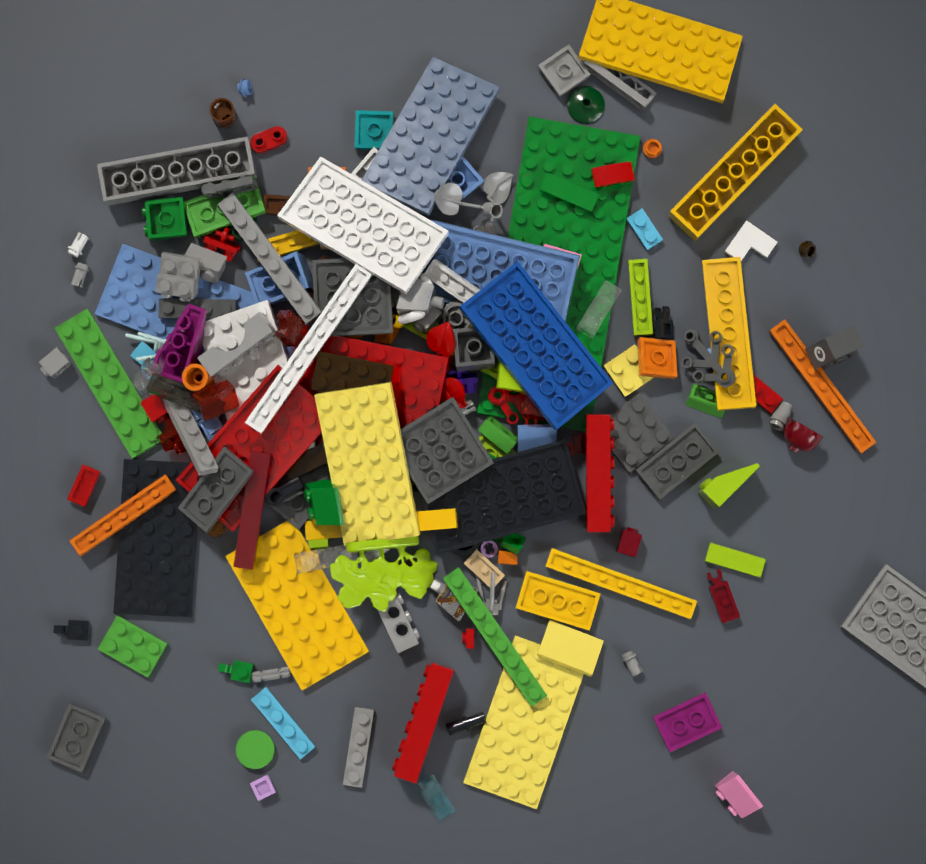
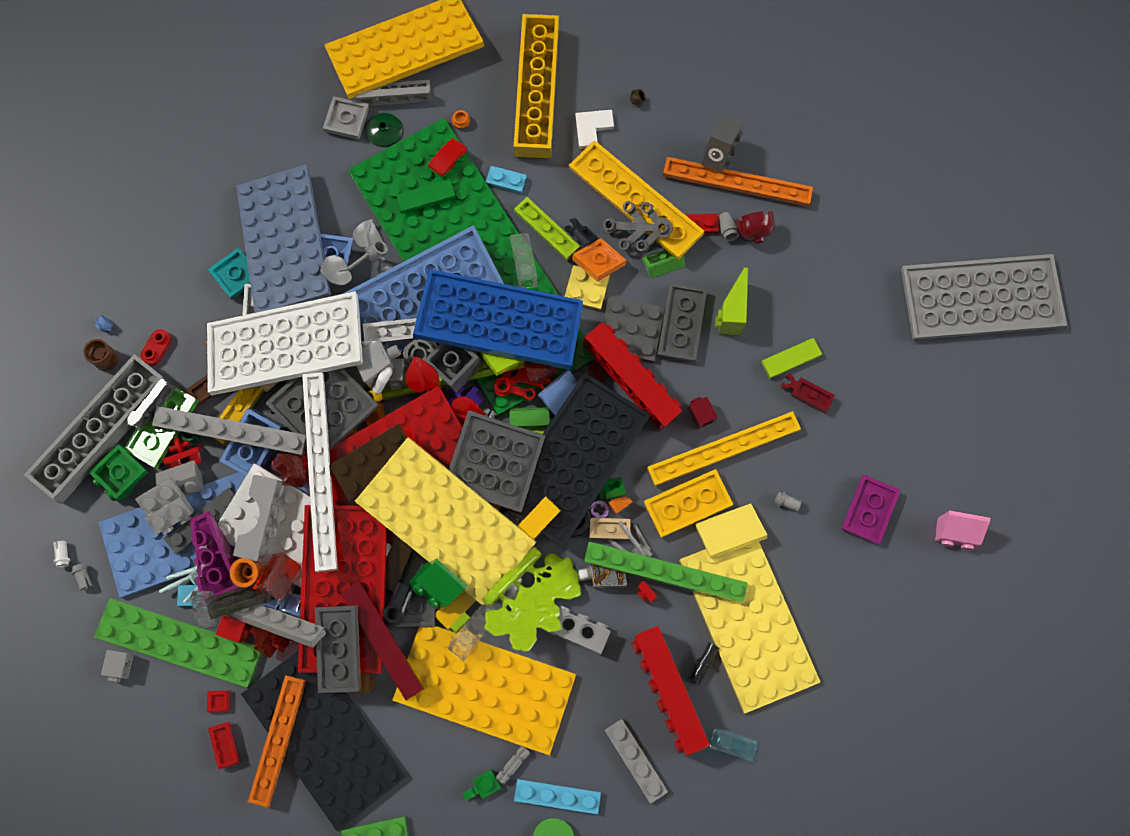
camera: 35 degrees left, 10 degrees down
none -> red tile [207,690,230,713]

